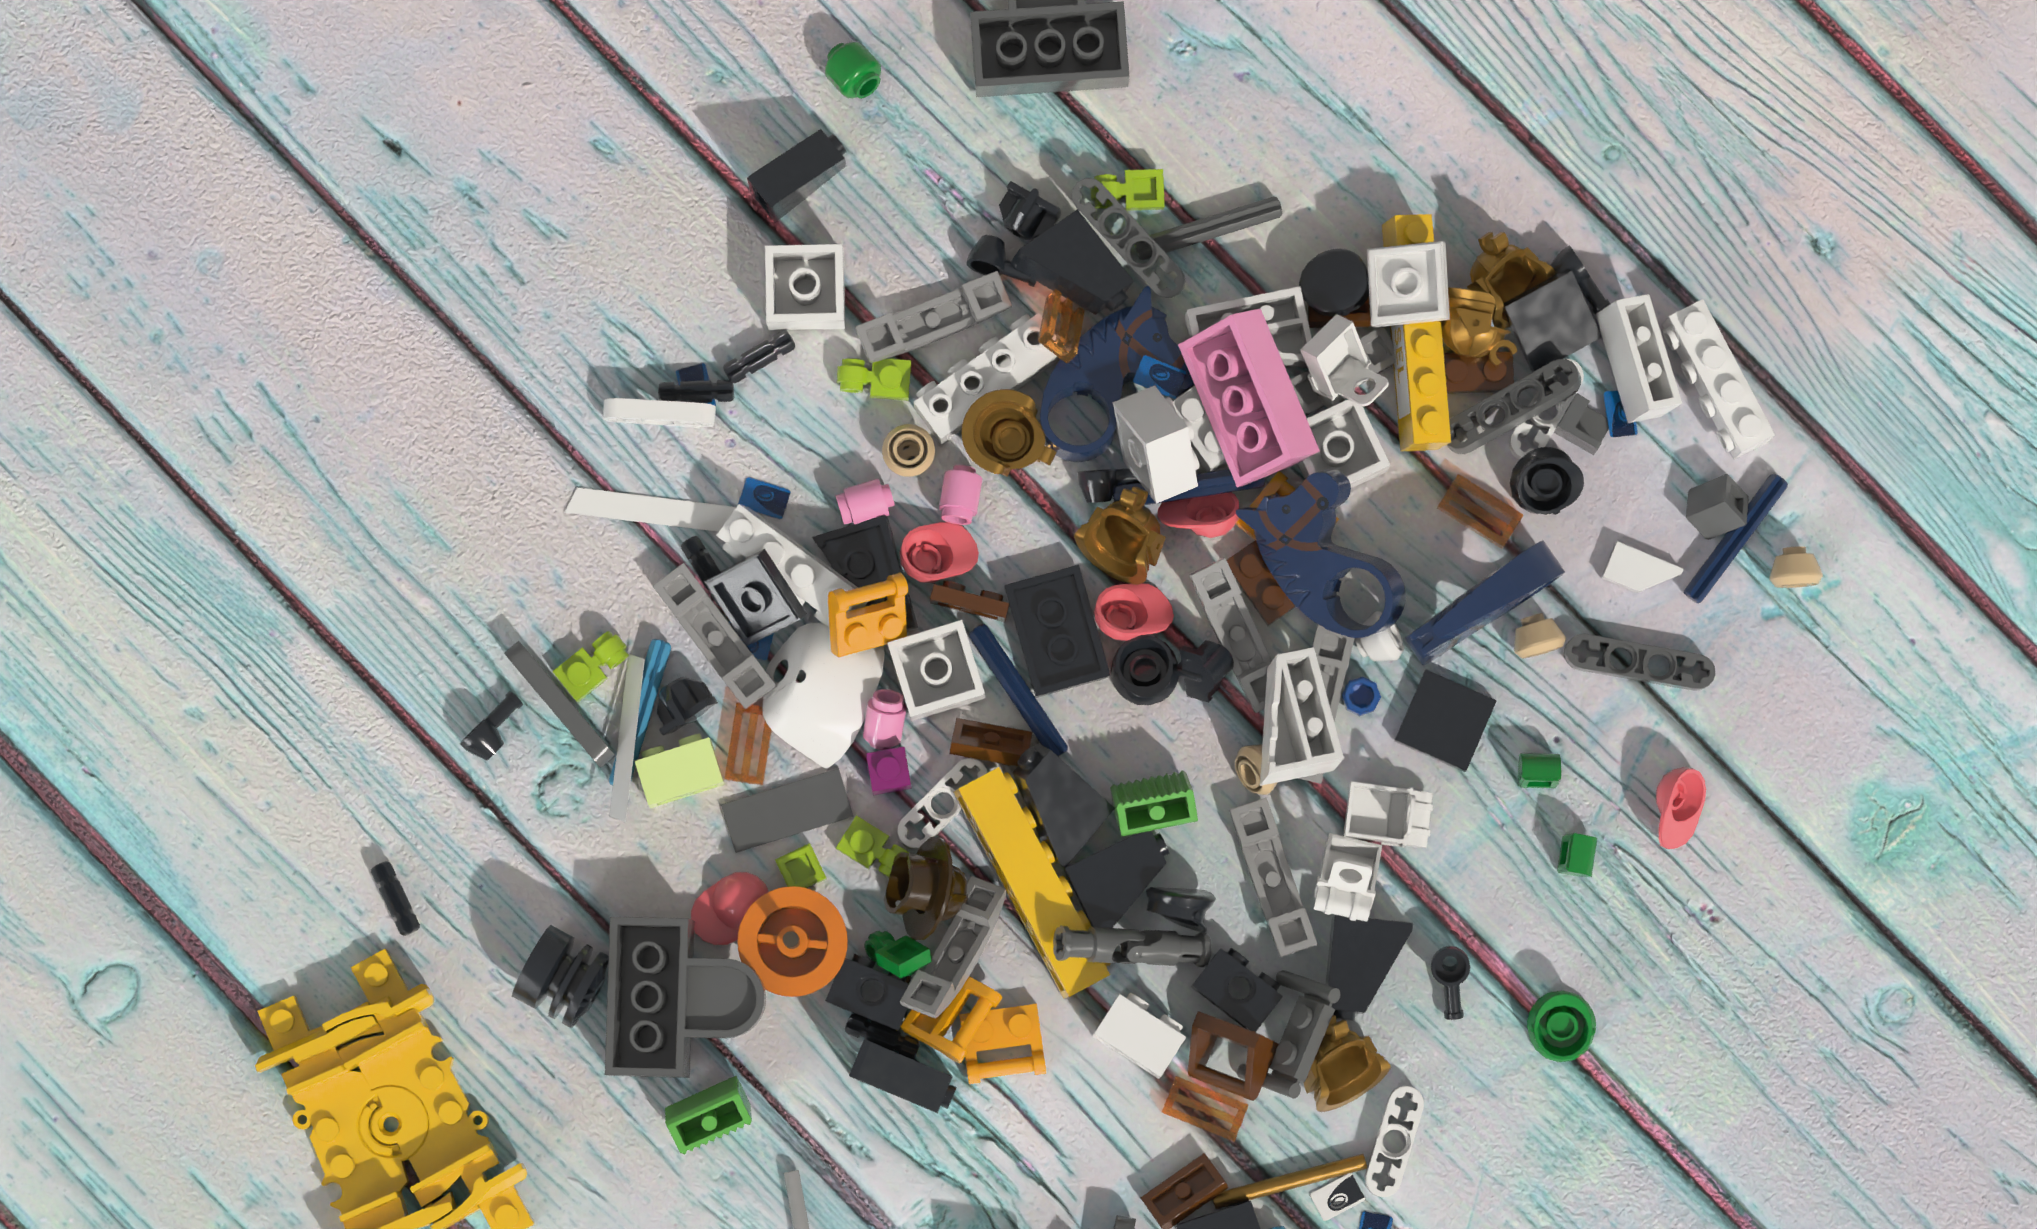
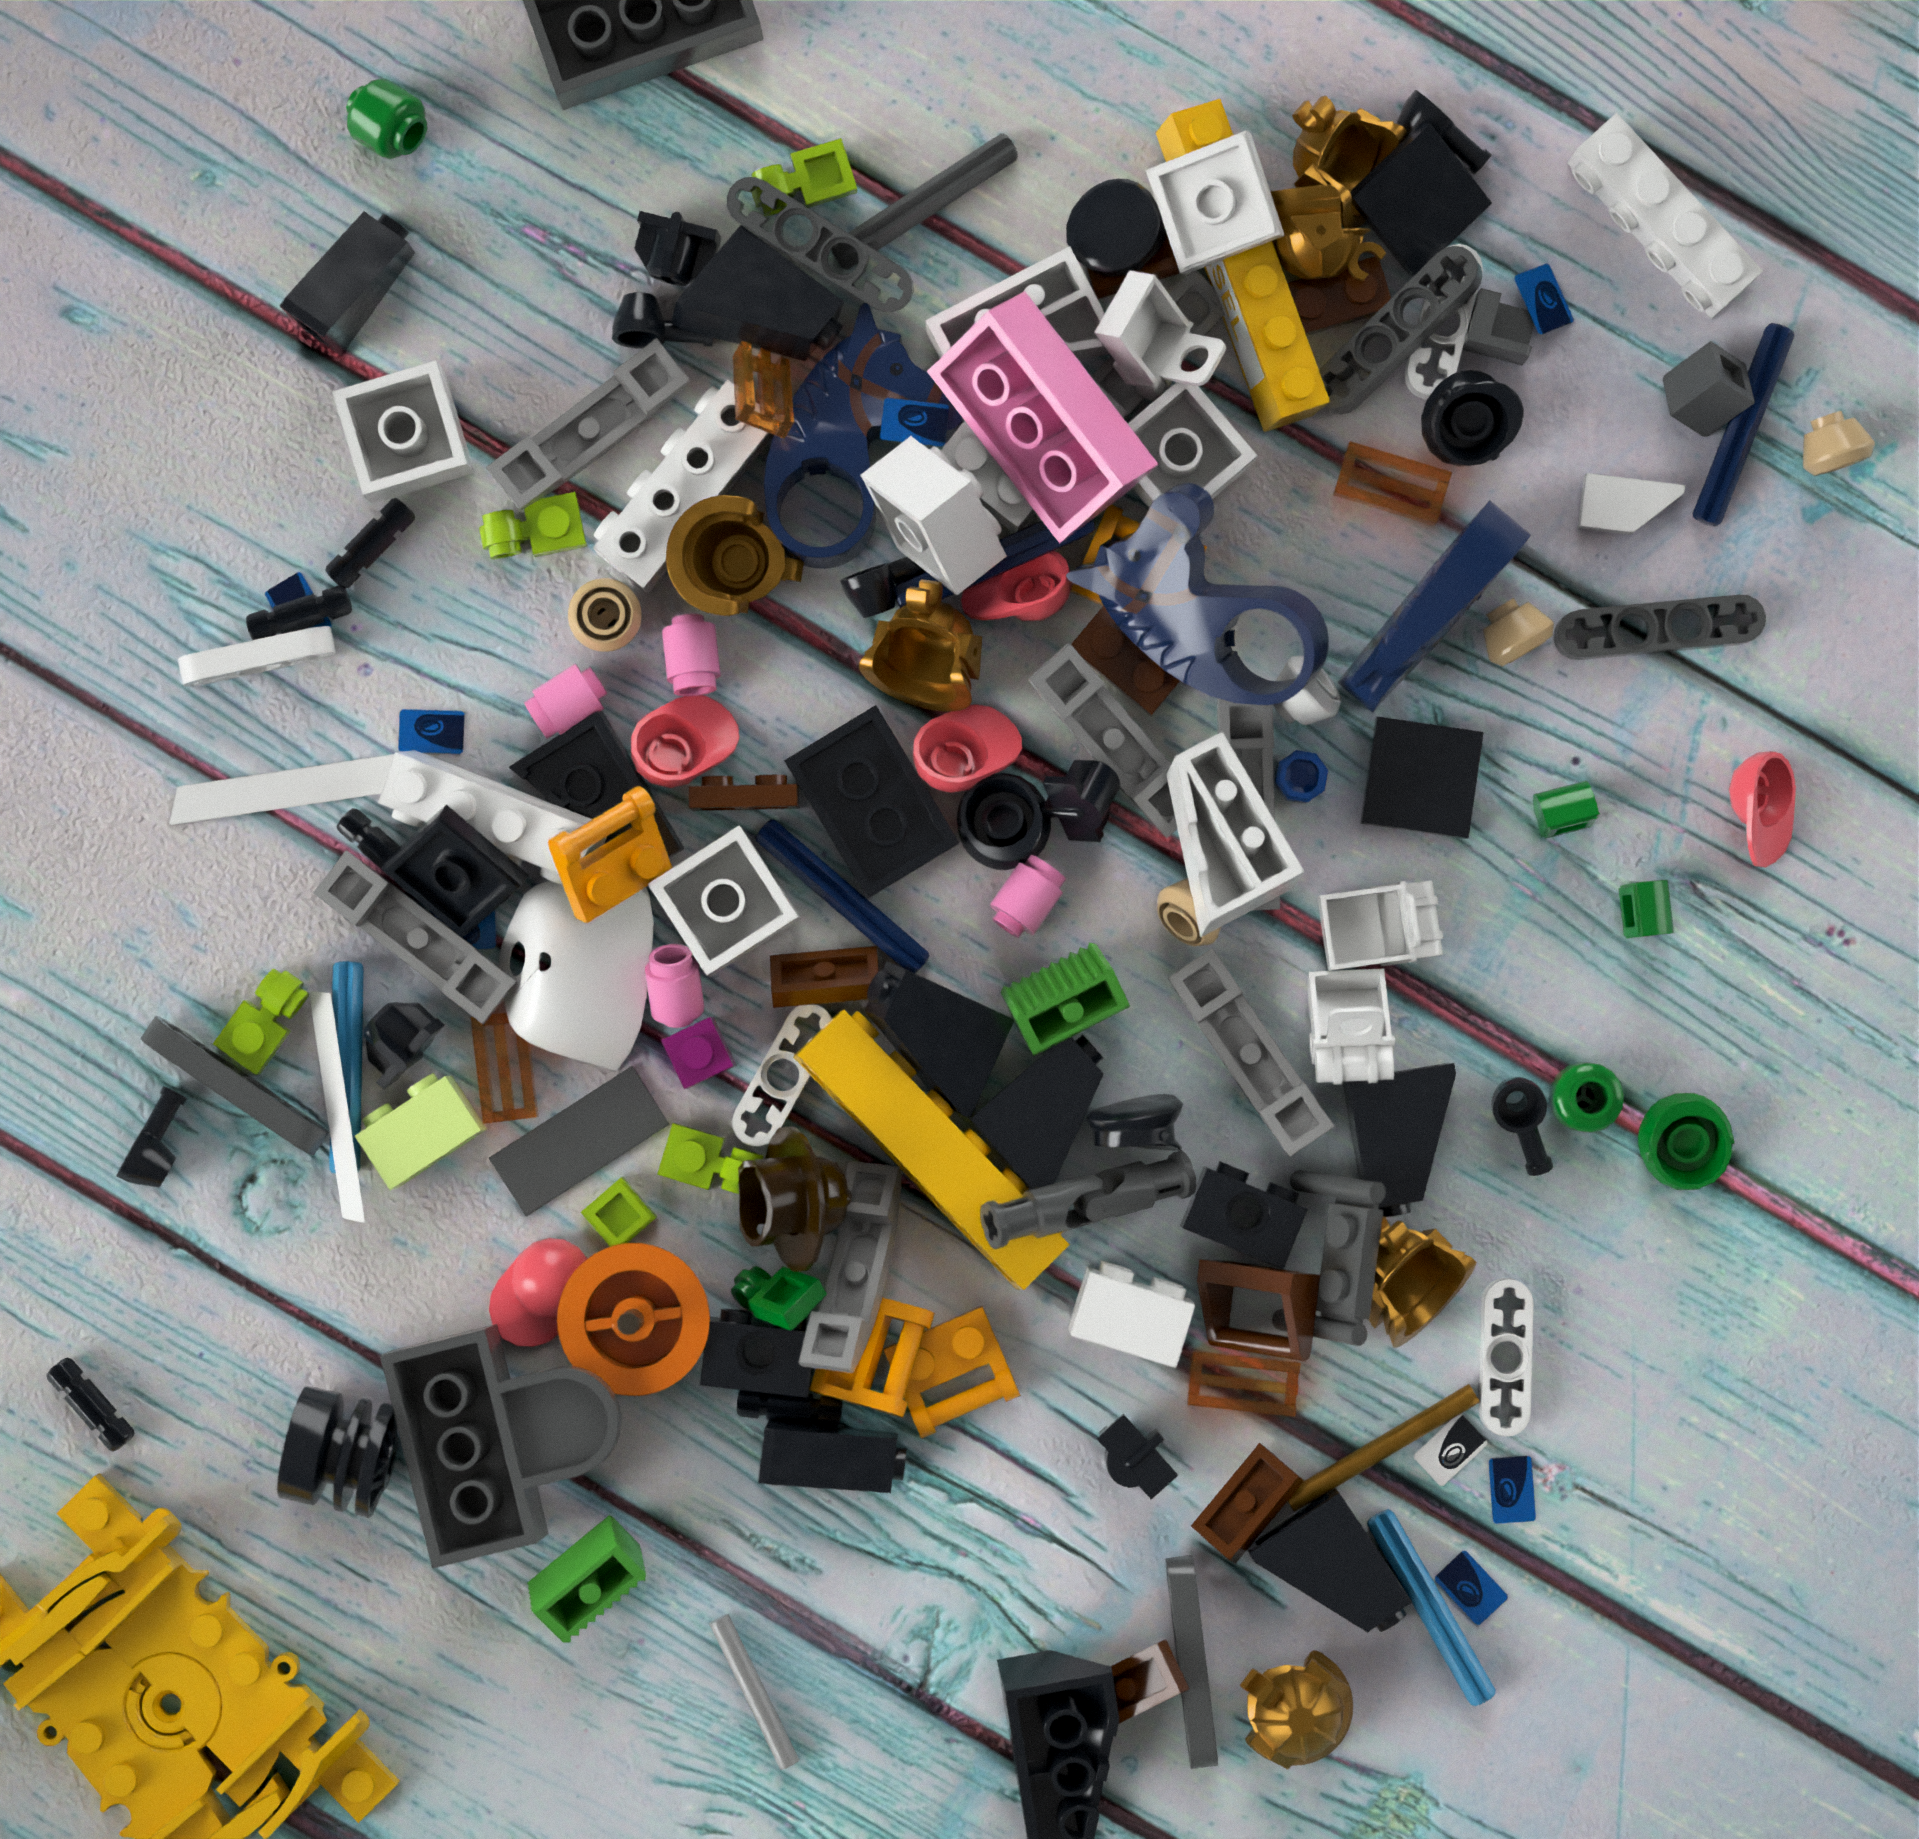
camera: 10 degrees left, 5 degrees up
white brick [1595,294,1682,423] -> none
none -> bright pink brick [990,855,1066,938]
none -> black piece [1096,1413,1178,1500]
none -> green head [1549,1062,1624,1133]

